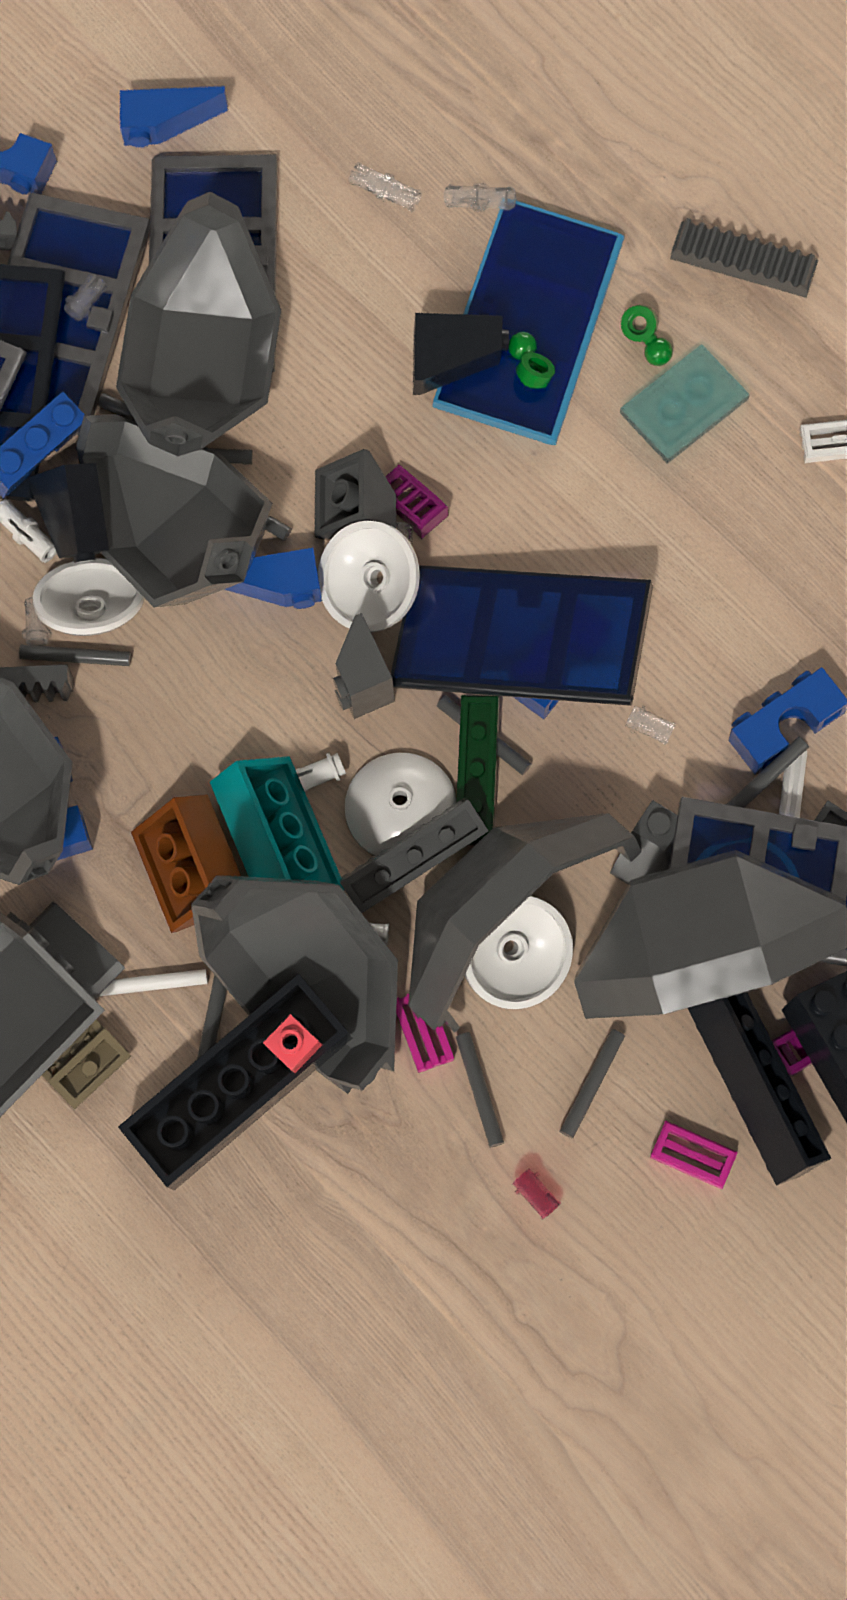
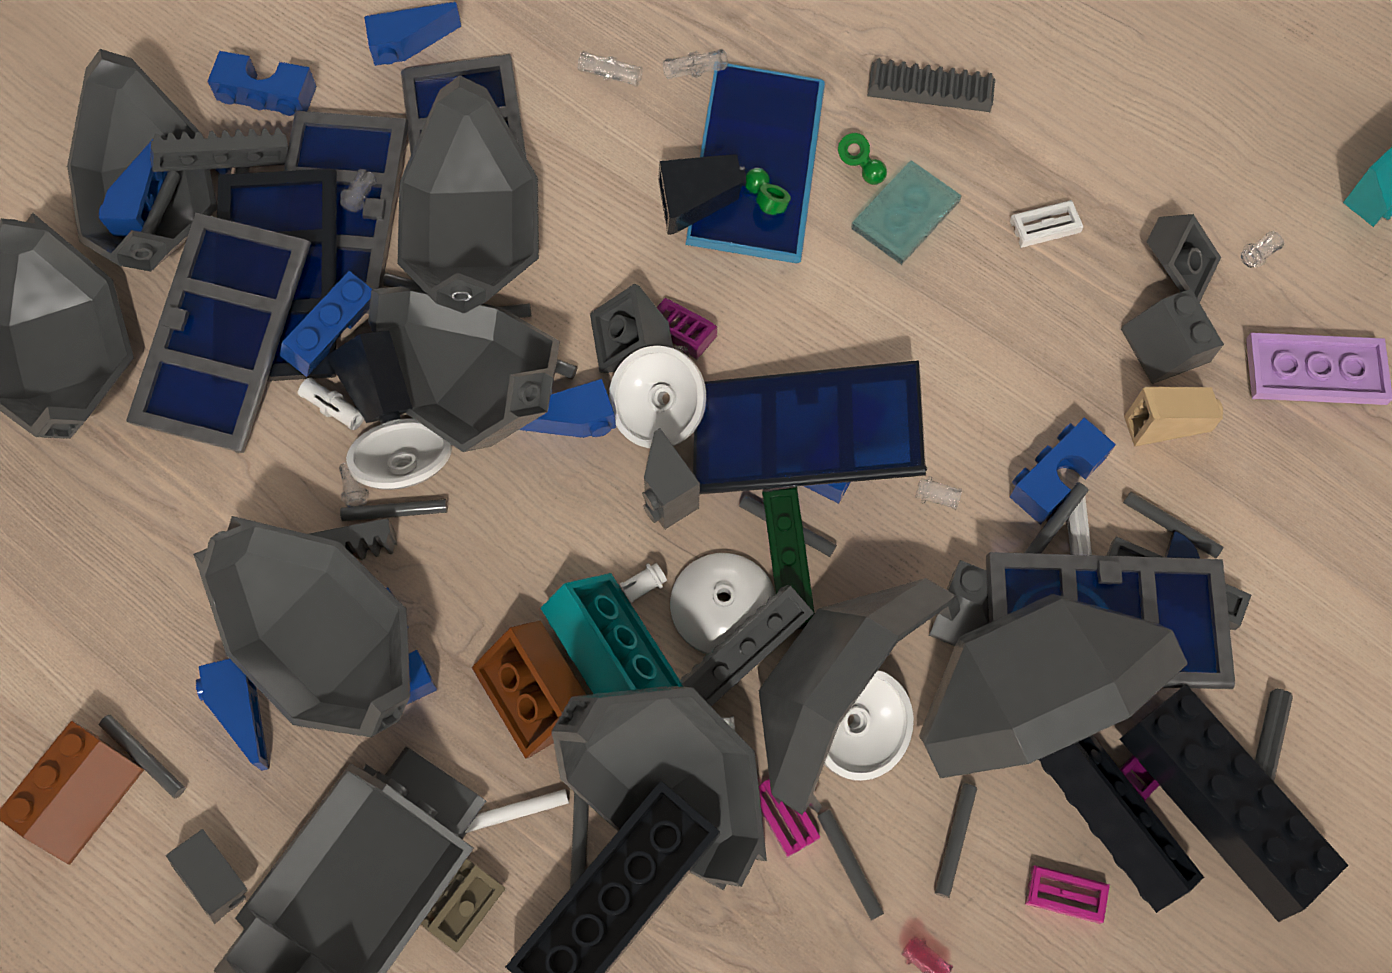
camera: 15 degrees left, 5 degrees down
coral plate [263,1014,322,1073] -> none

